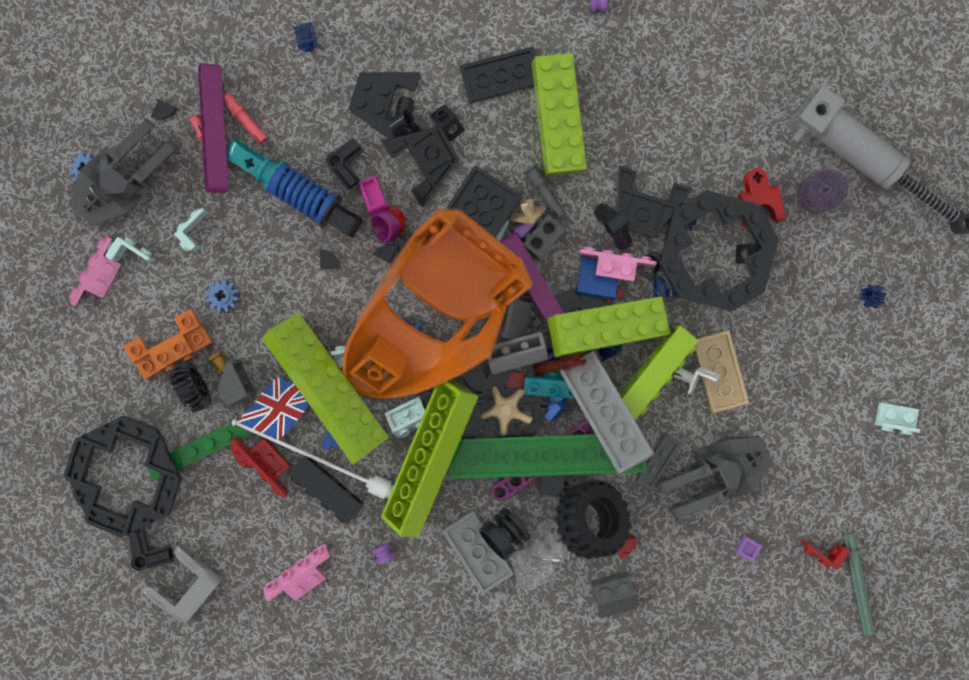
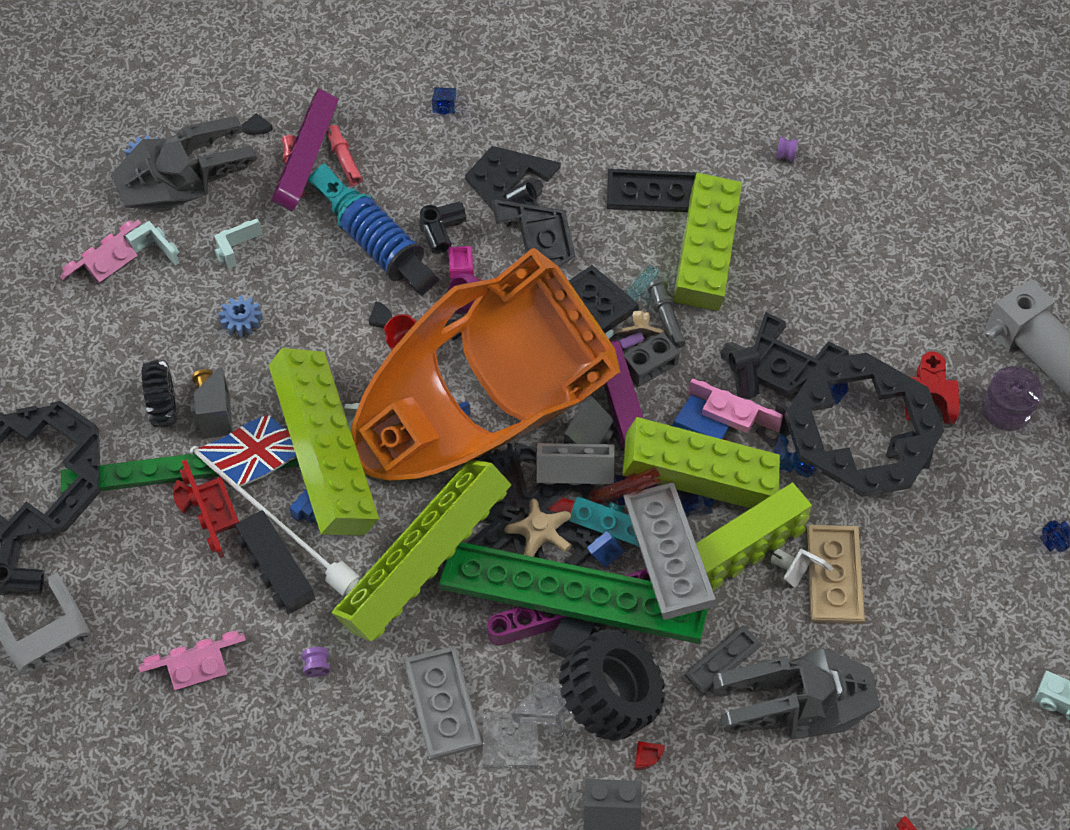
camera: 20 degrees right, 30 degrees down
orange bracket [123,309,214,380] -> none
light aqua bracket [385,397,425,438] -> none
black bracket [430,104,465,141] -> none
black wheel [479,508,530,561] -> none
medium lavender plate [735,535,763,562] -> none
none -> red hair [384,314,417,350]
none -> clear light blue axle [626,265,659,301]

